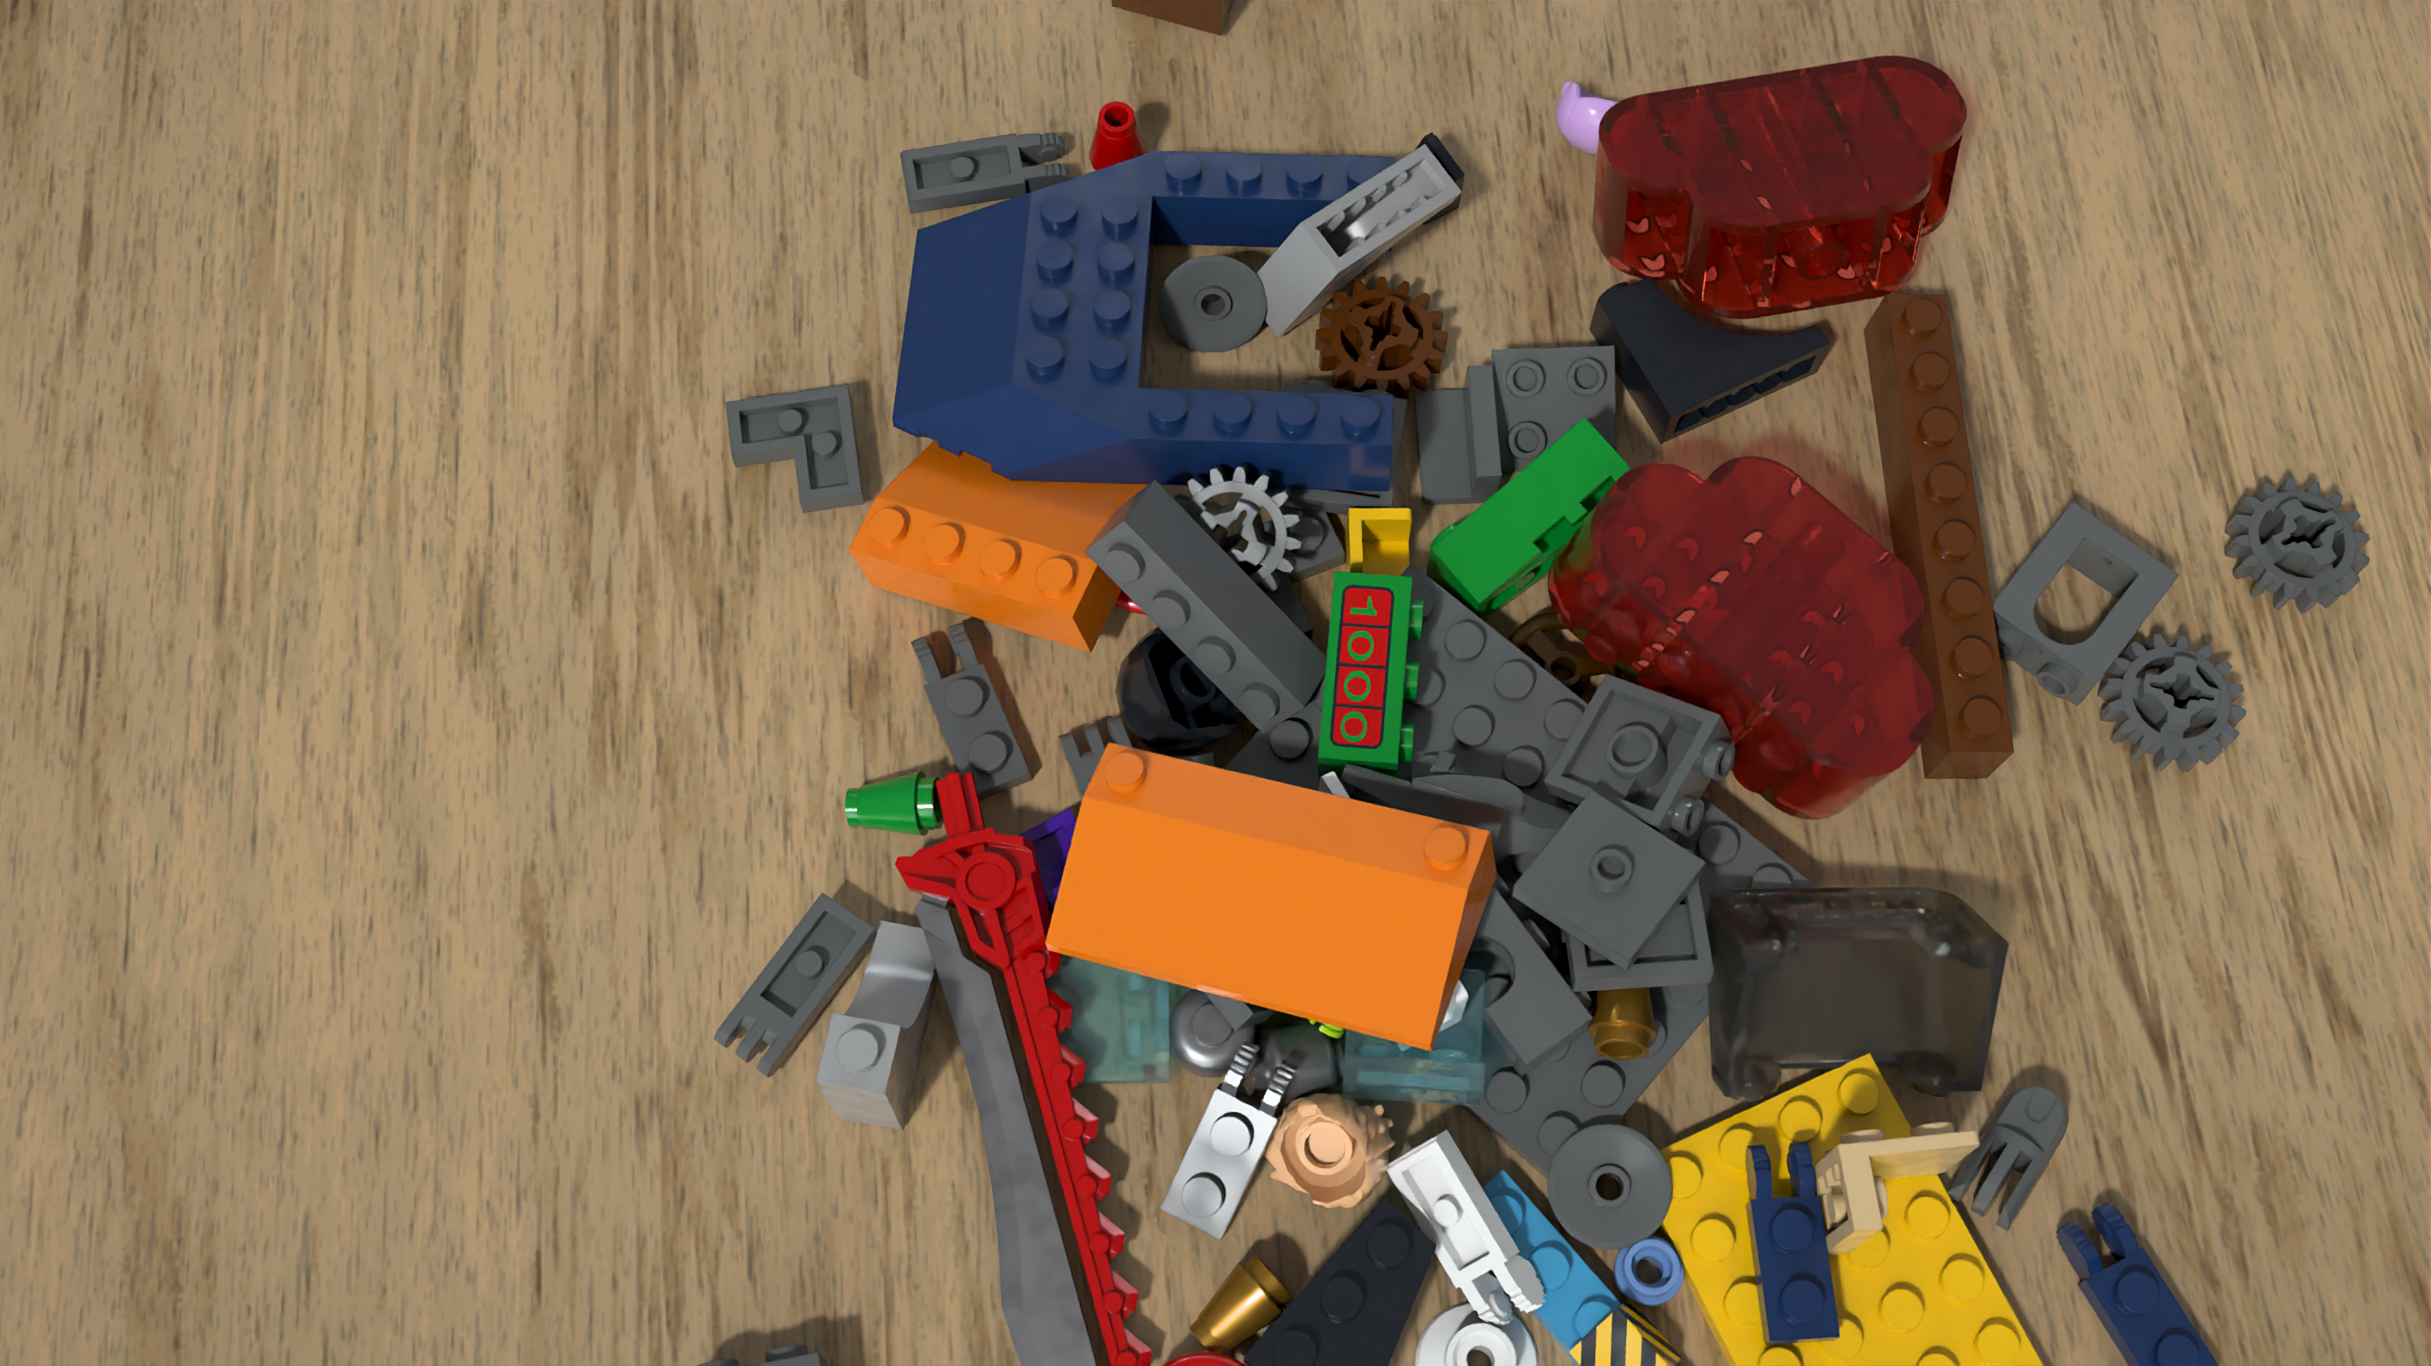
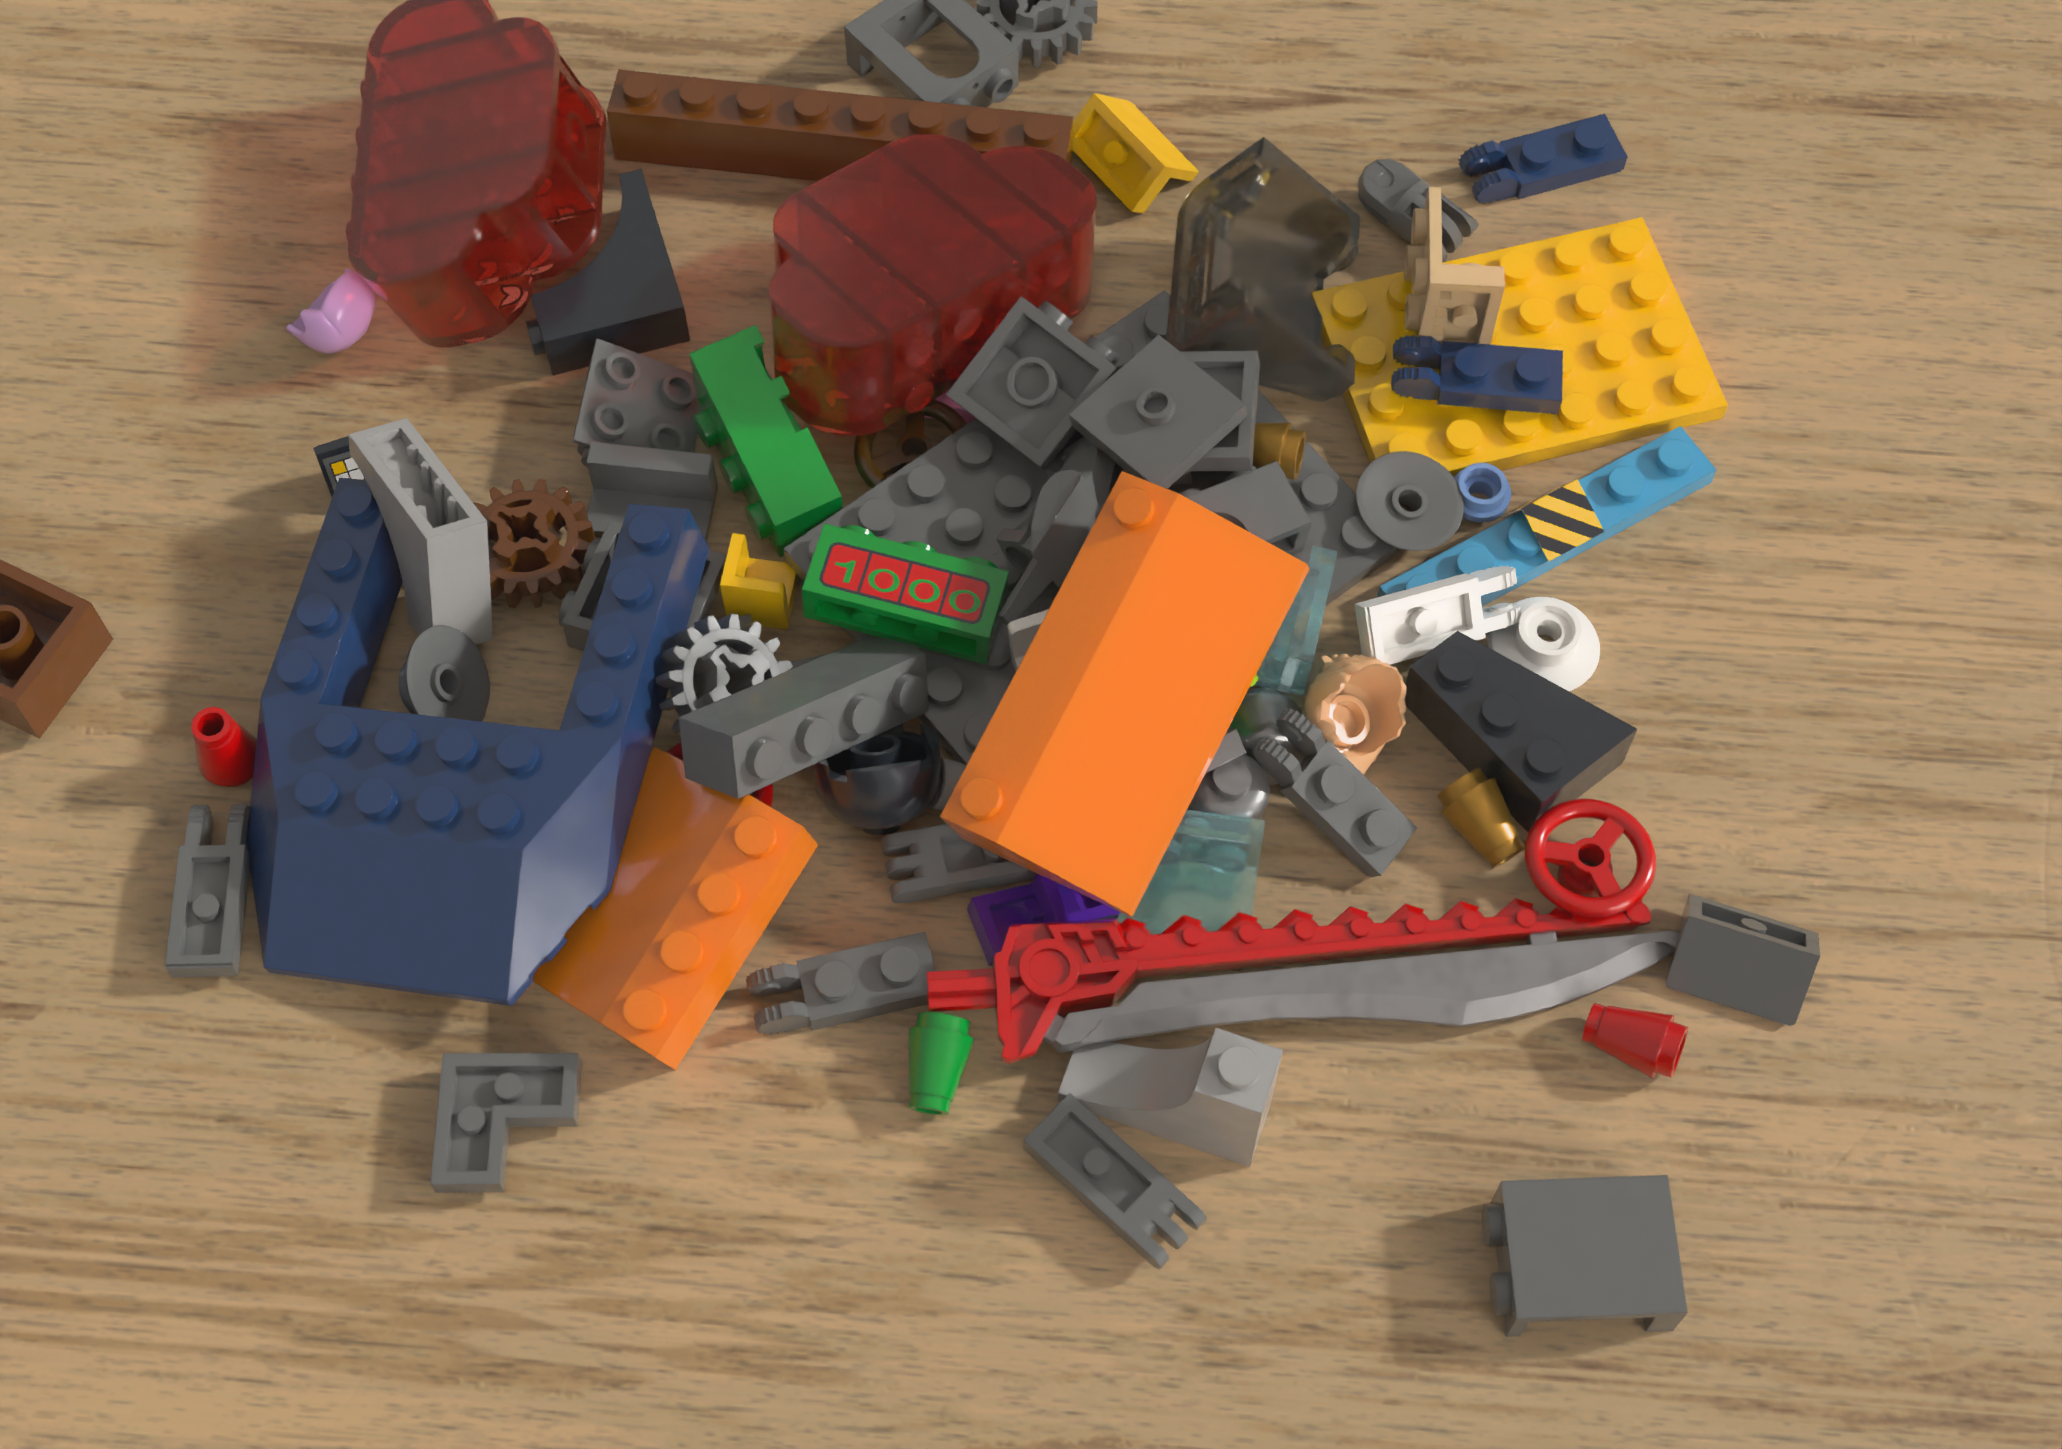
camera: 80 degrees left, 5 degrees down
none -> yellow panel [1072,93,1199,214]

